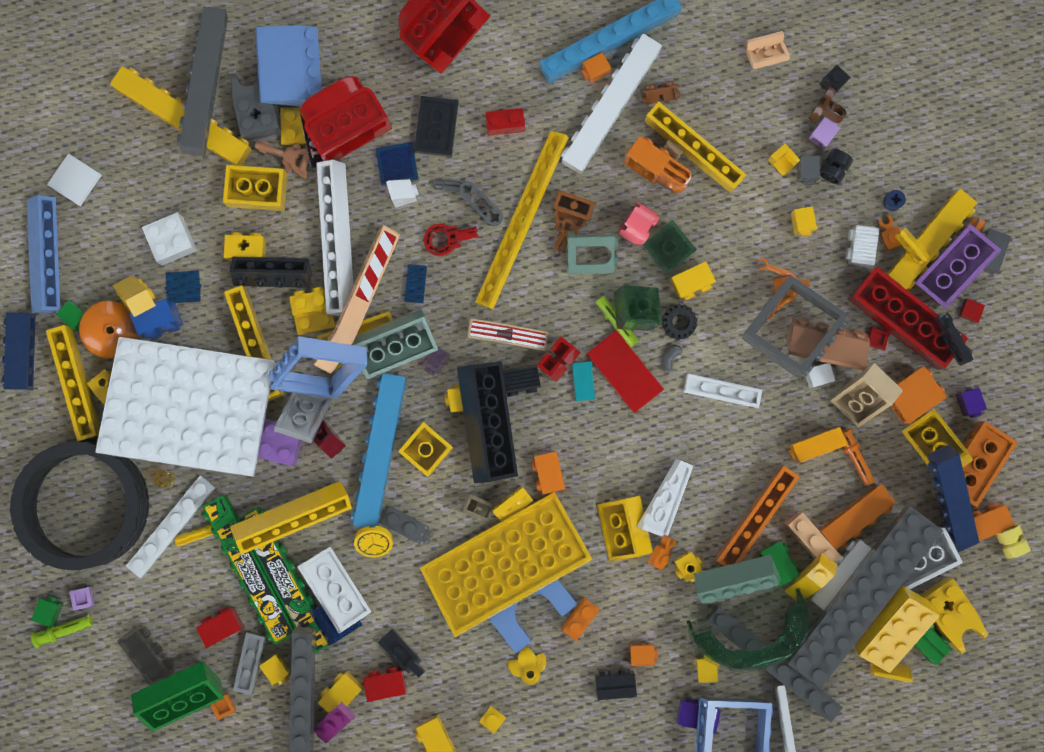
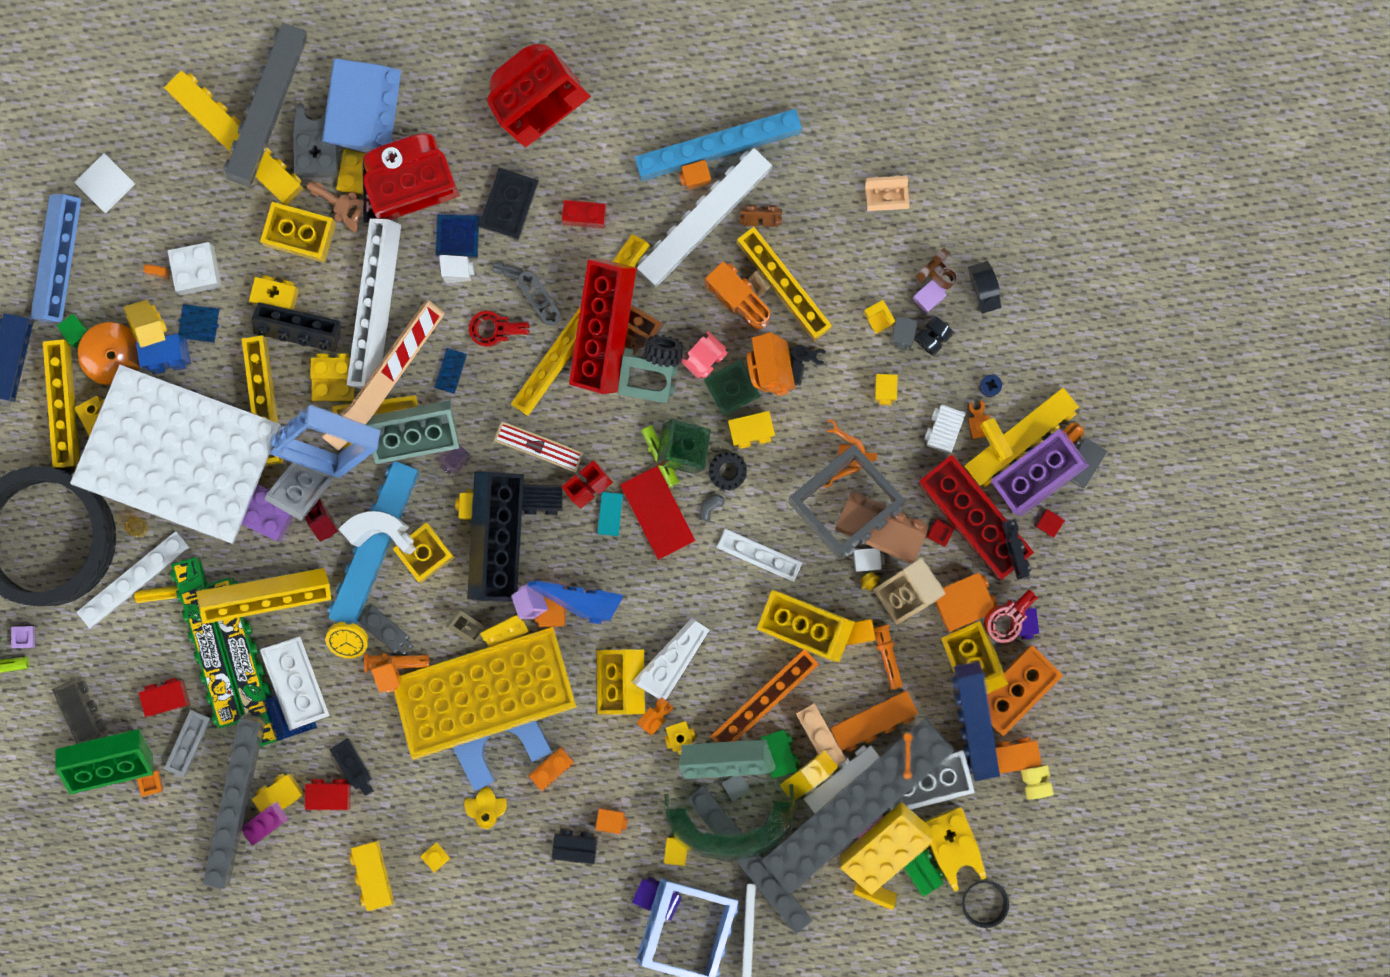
camera: 15 degrees right, 0 degrees up
yellow brick [259,652,291,686] -> none
black brick [819,65,851,95] -> none
none -> orange tile [143,264,170,279]
none -> white arch [339,511,416,555]
none -> orange pin [364,653,429,673]
none -> orange brick [371,656,401,693]
none -> white bush [382,147,402,169]
none -> lavender brick [511,585,548,619]
none -> blue wedge [527,581,623,625]
none -> red brick [569,259,637,394]
none -> black tyre [644,335,684,367]
none -> light grey tile [722,775,751,801]
none -> orange brick [747,332,795,396]
none -> yellow brick [757,590,855,662]
none -> black bar [791,345,826,386]
none -> yellow plate [860,572,880,591]
none -> orange hinge [903,733,913,779]
none -> black tyre [962,880,1009,928]
none -> black brick [968,261,1002,314]
none -> red pin [984,589,1038,643]

